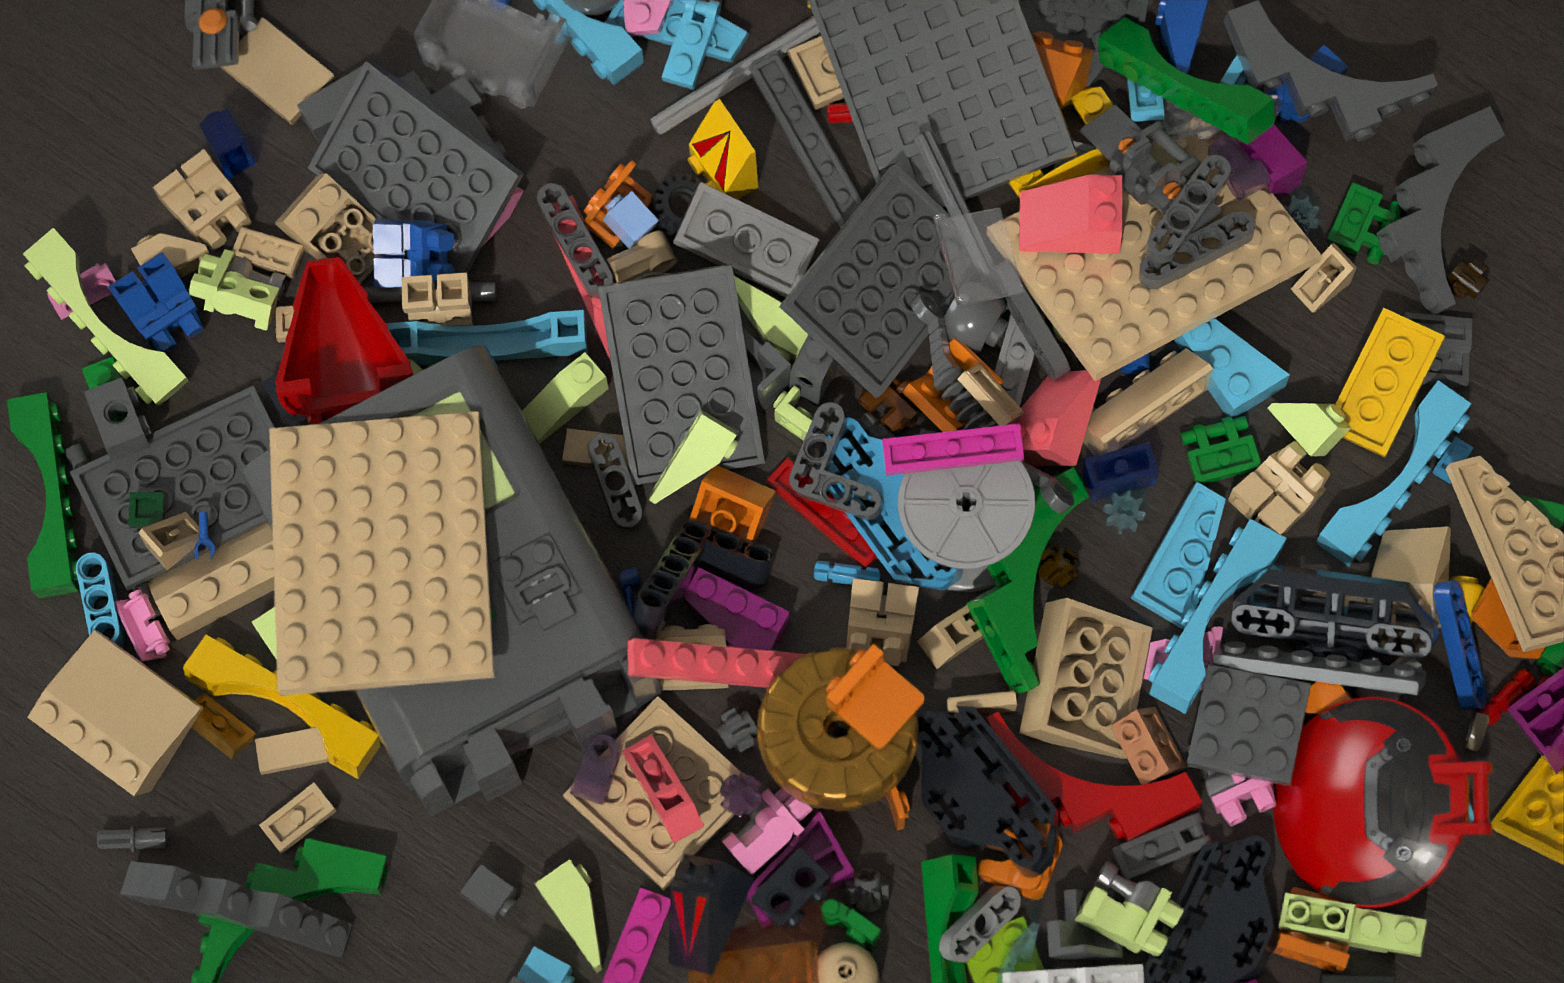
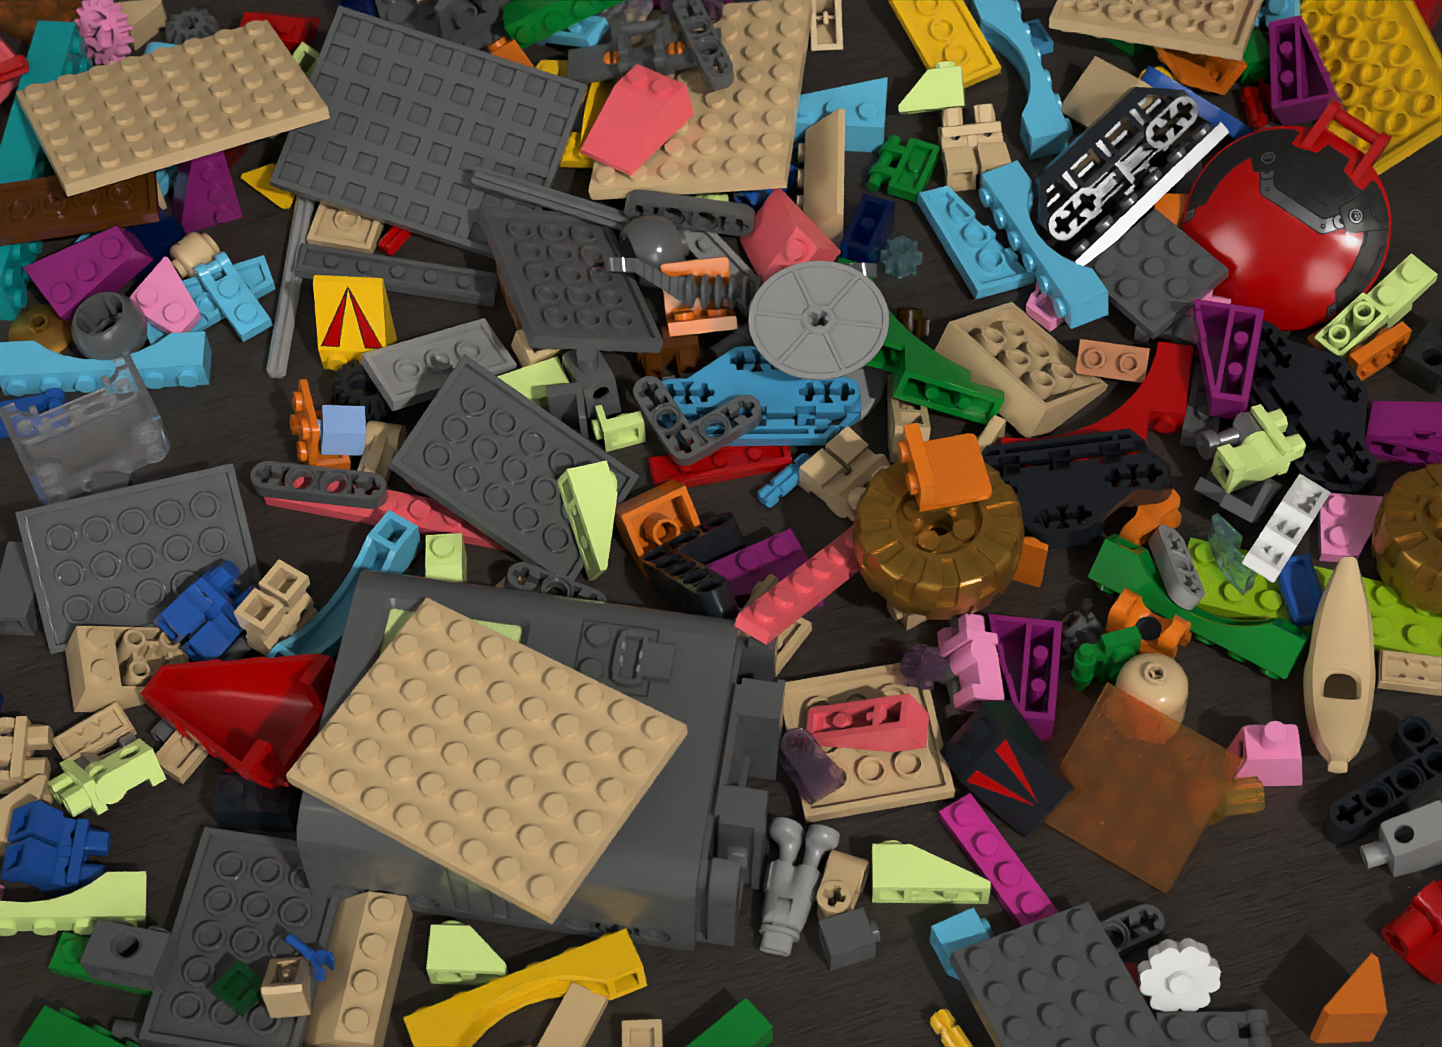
camera: 55 degrees left, 15 degrees down
dark grey gear [716,707,757,752] -> none
black brick [751,847,831,932] -> none
dark pink plate [882,424,1024,476] -> none
clear piece [933,208,1024,306] -> none
tan tile [958,364,1024,426] -> none
dark grey beam [1139,211,1255,289] -> none
none -> light grey piece [759,817,840,957]
none -> tan piece [817,850,871,921]
none -> orange piece [1103,587,1192,659]
none -> magenta wedge [1192,299,1265,420]

